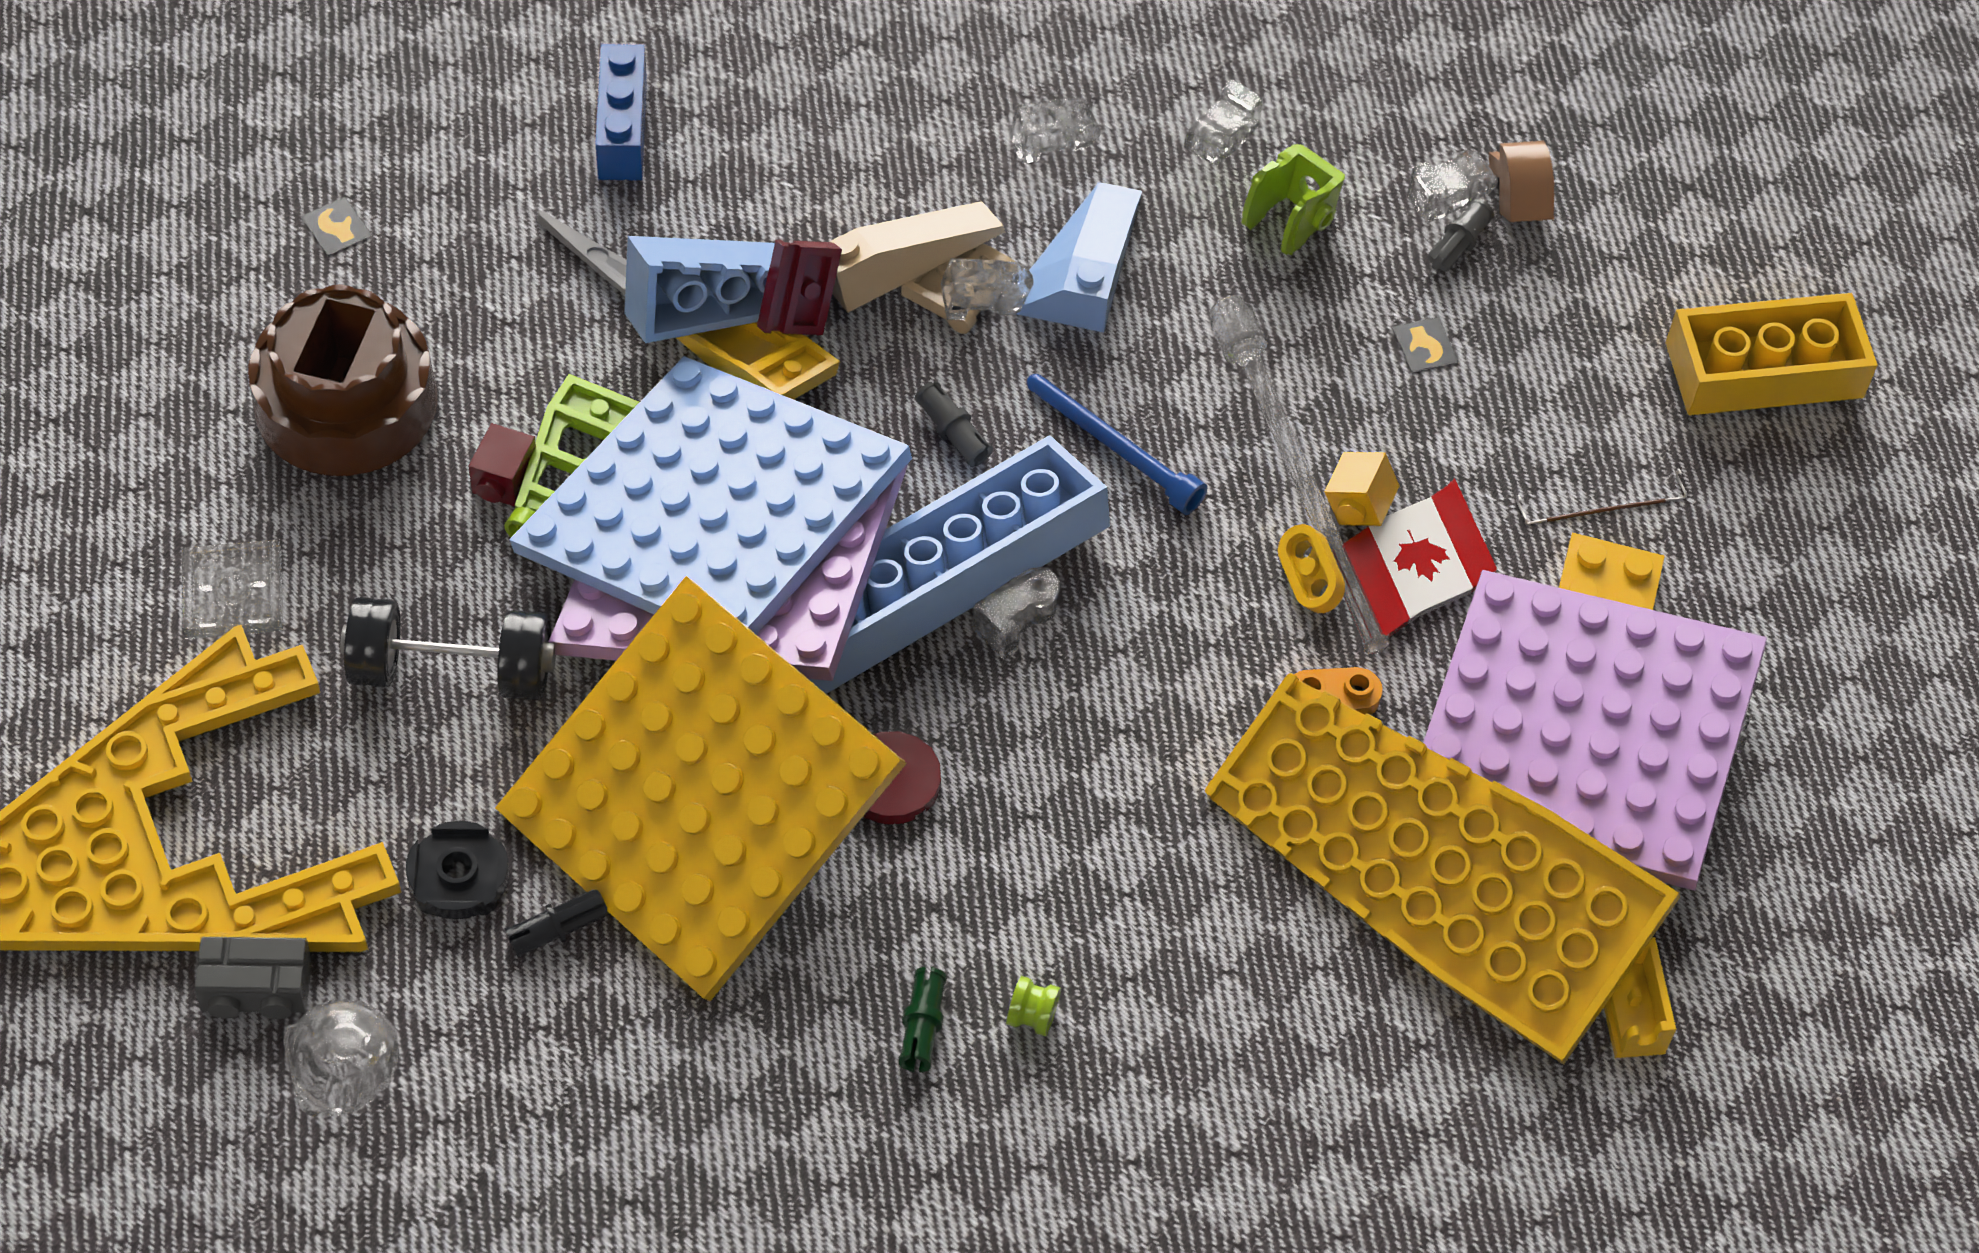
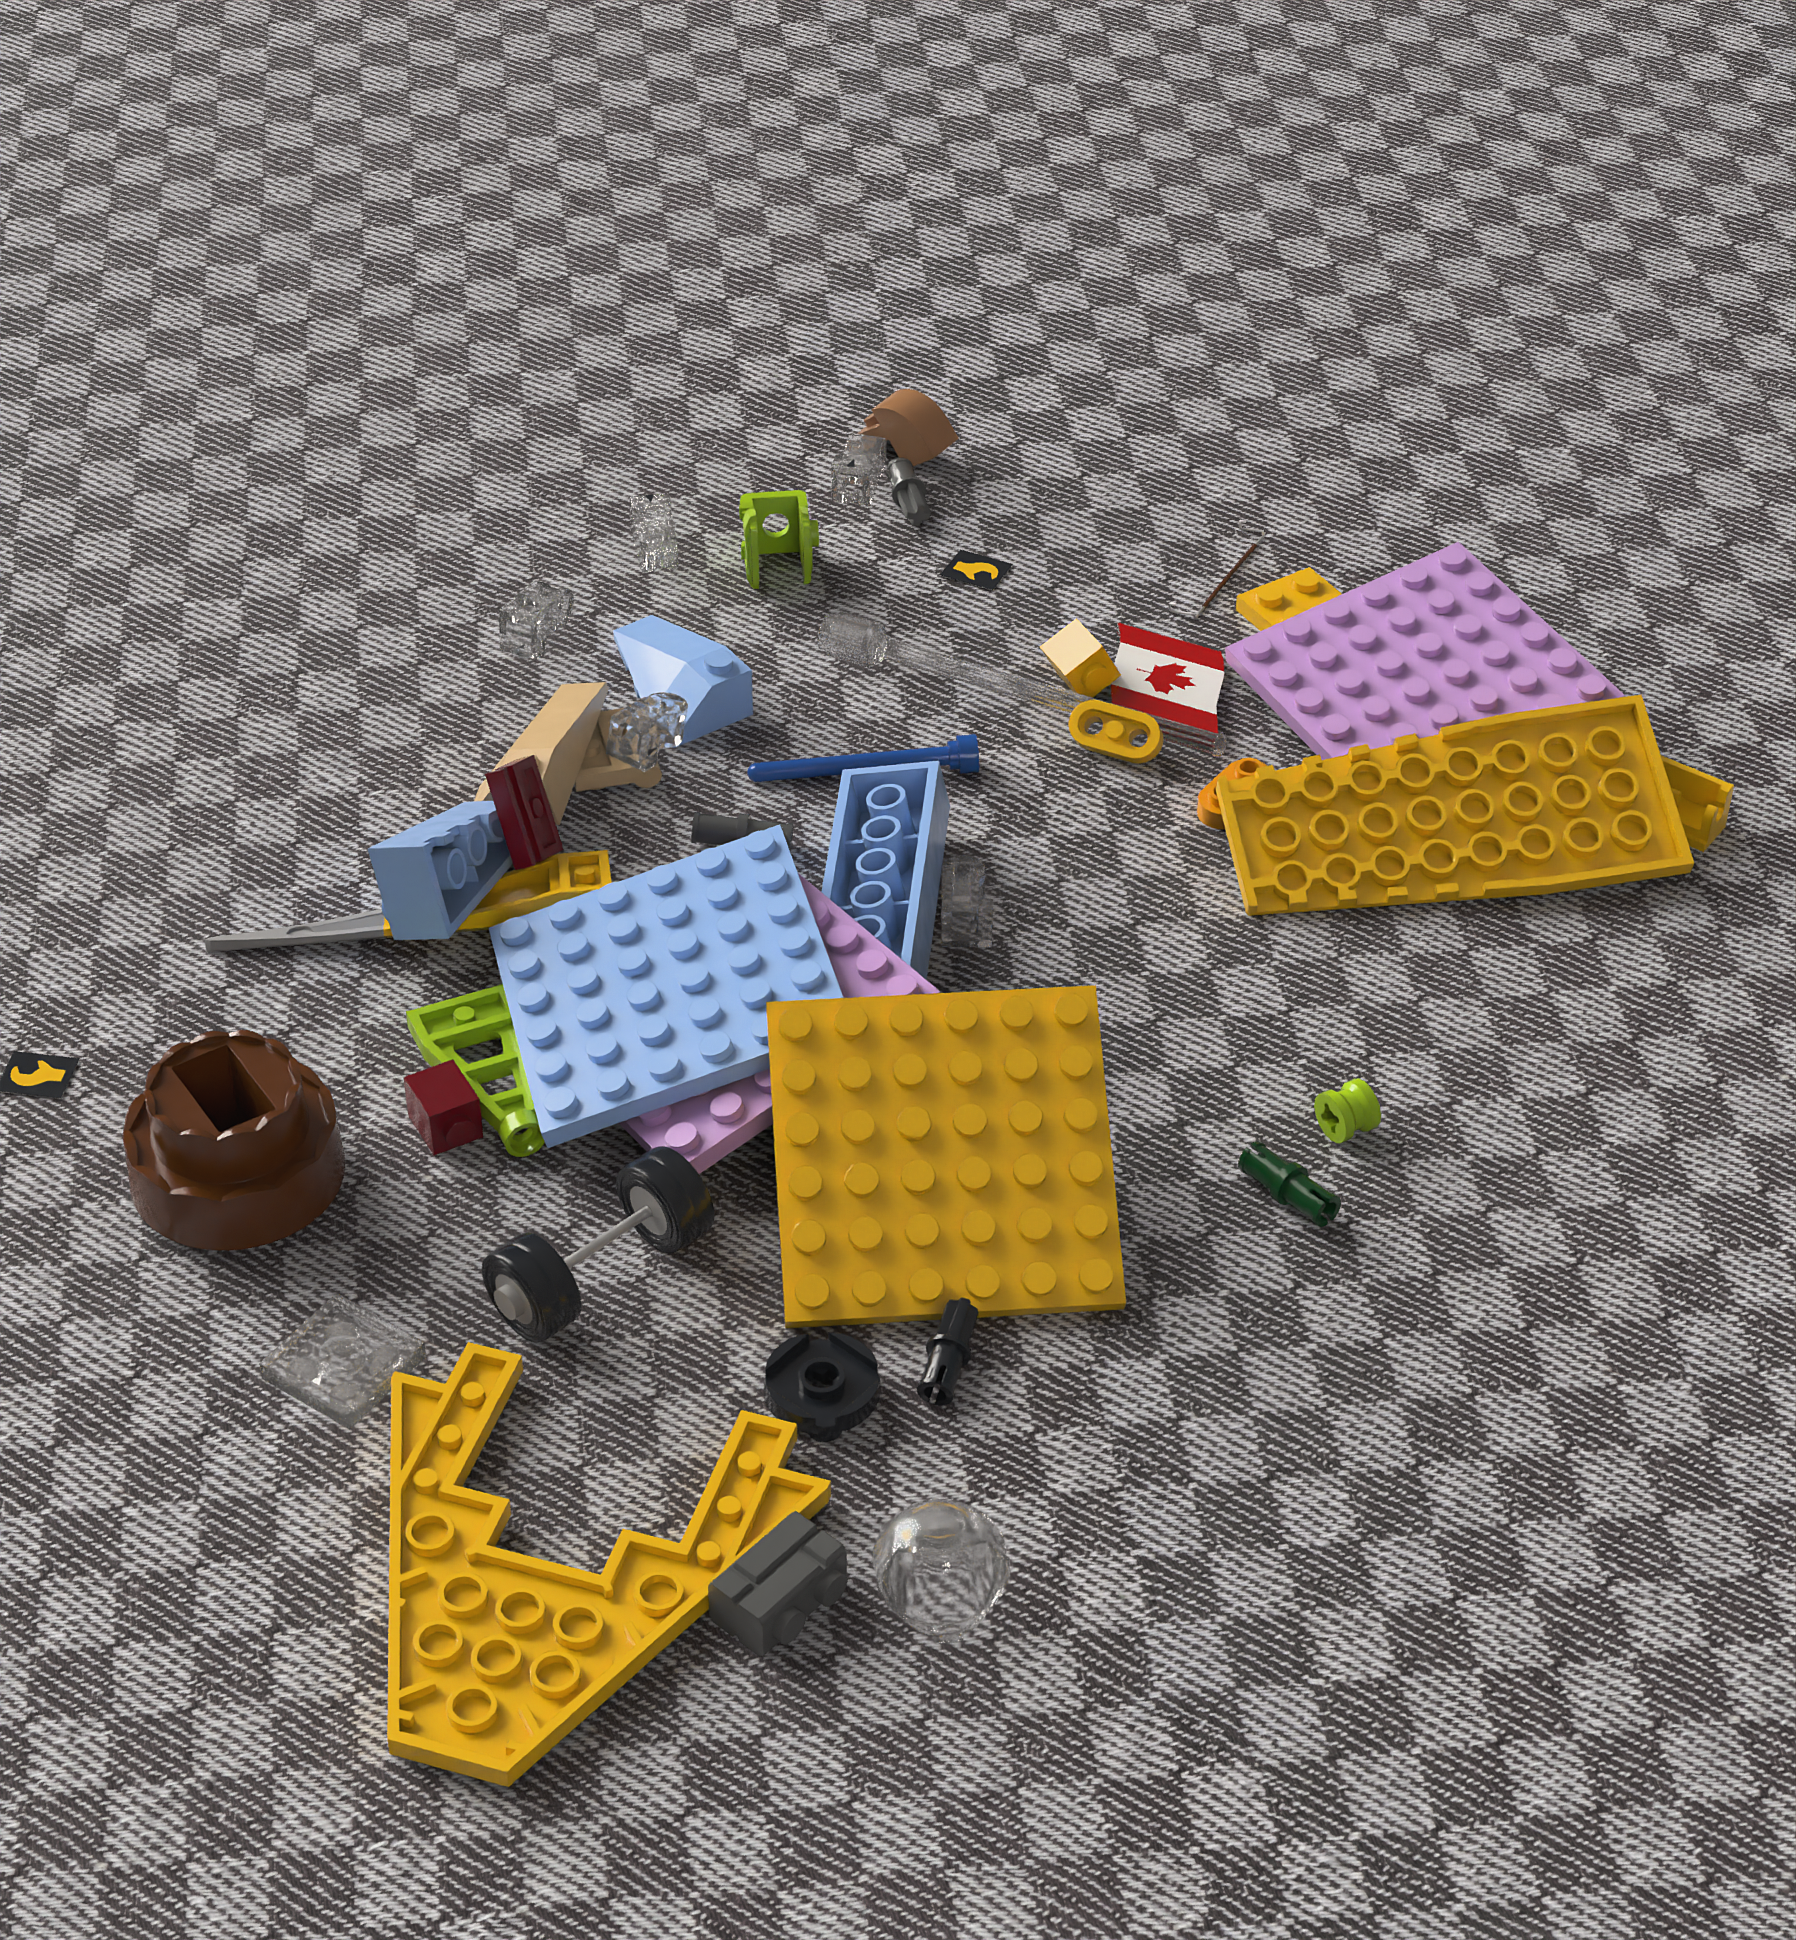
camera: 45 degrees left, 15 degrees down
brick [595,44,647,180] -> none
yellow brick [1665,293,1878,415] -> none

